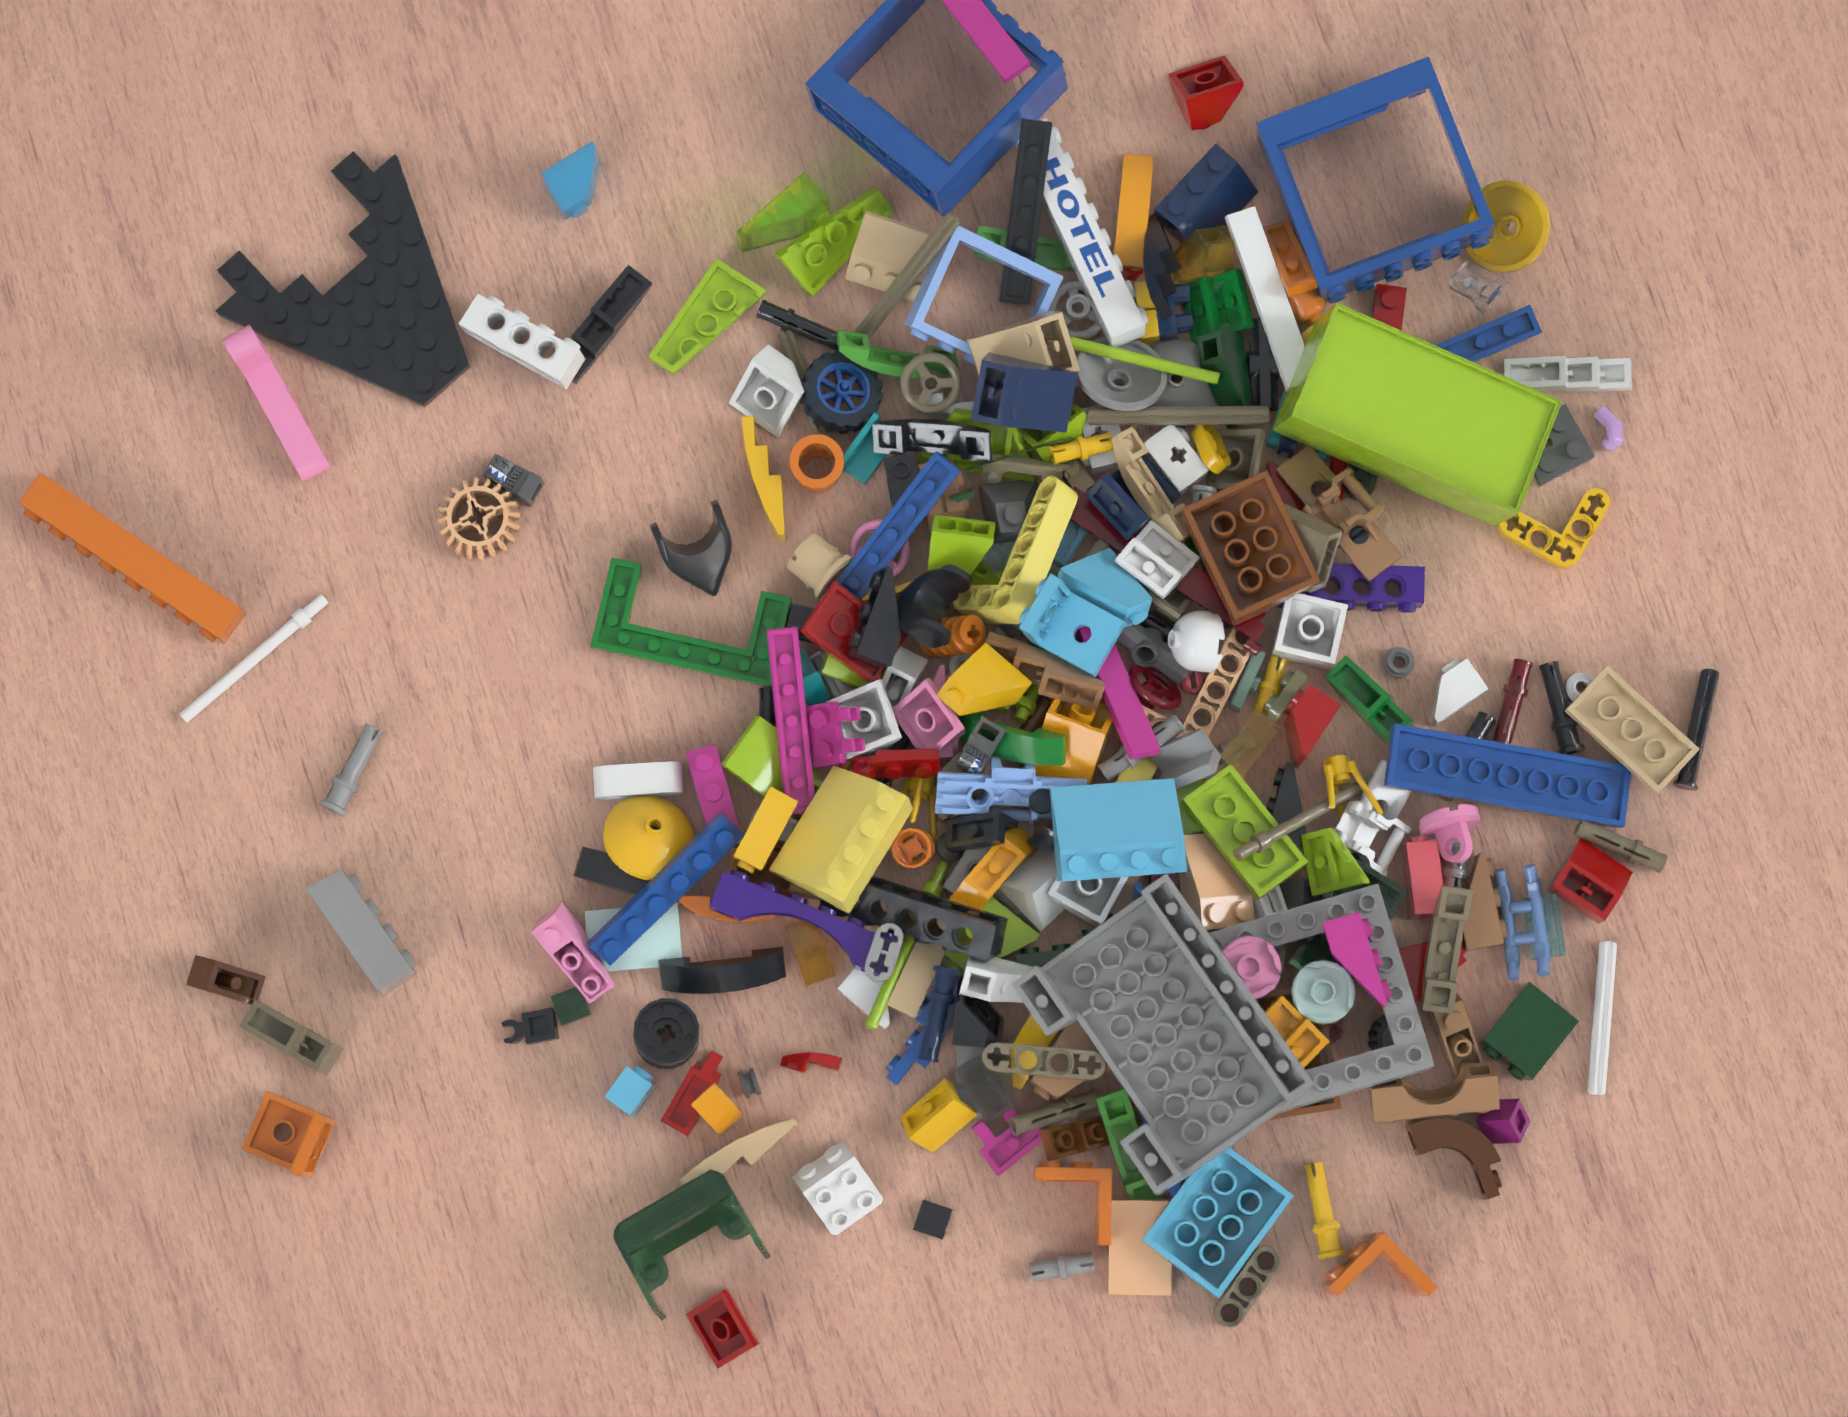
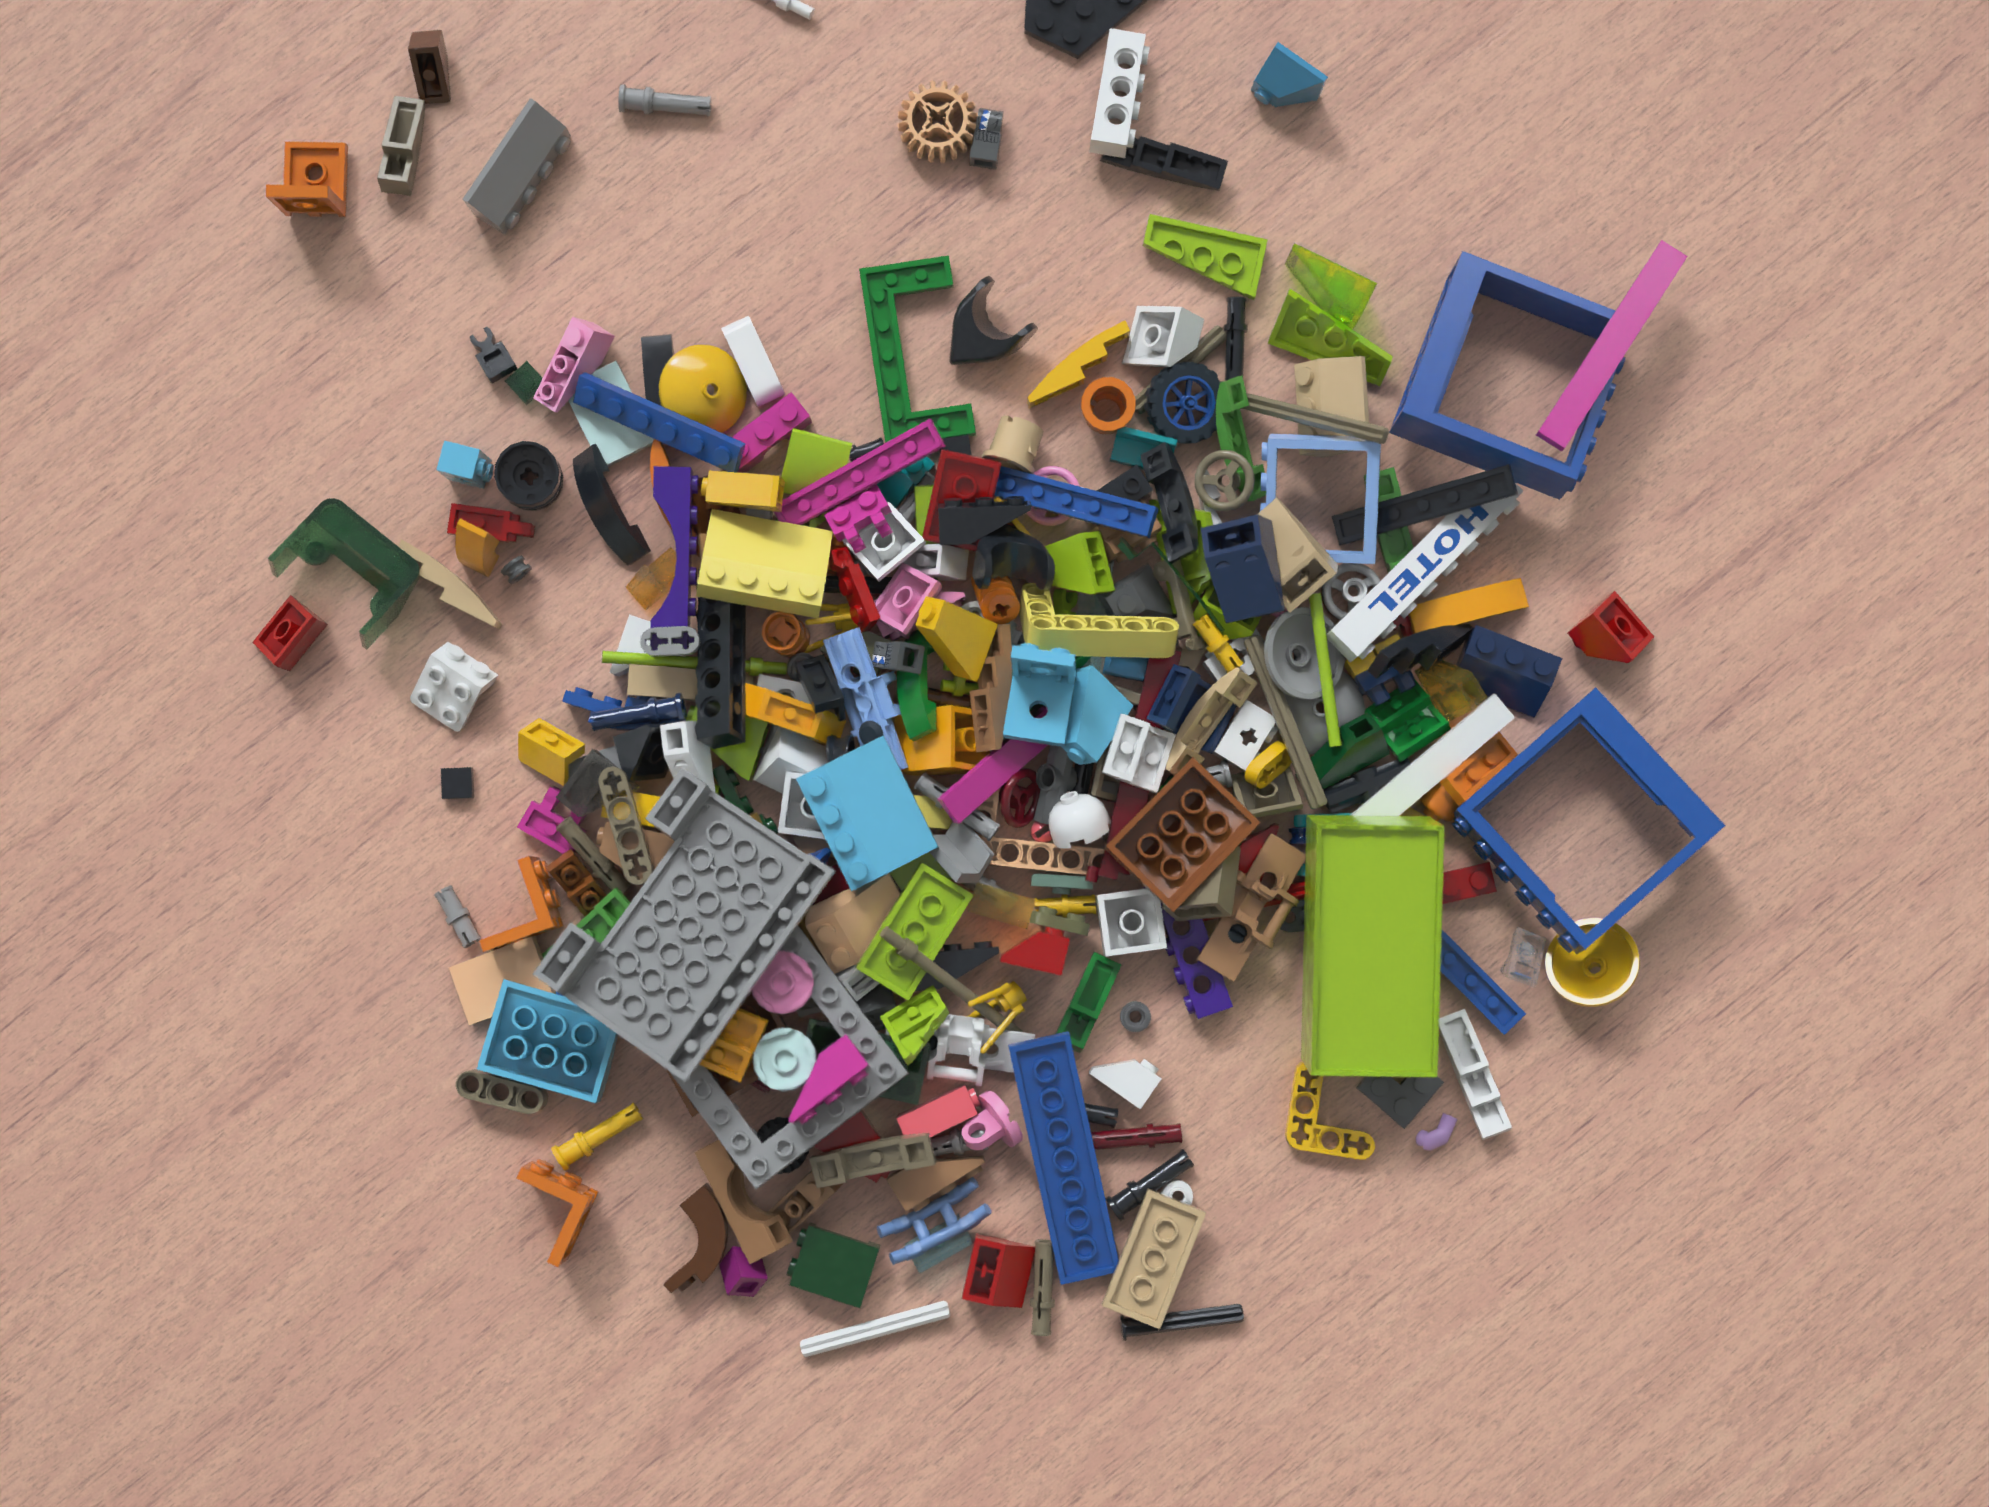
camera: 70 degrees right, 5 degrees up
red slope [780,1052,842,1074] -> none

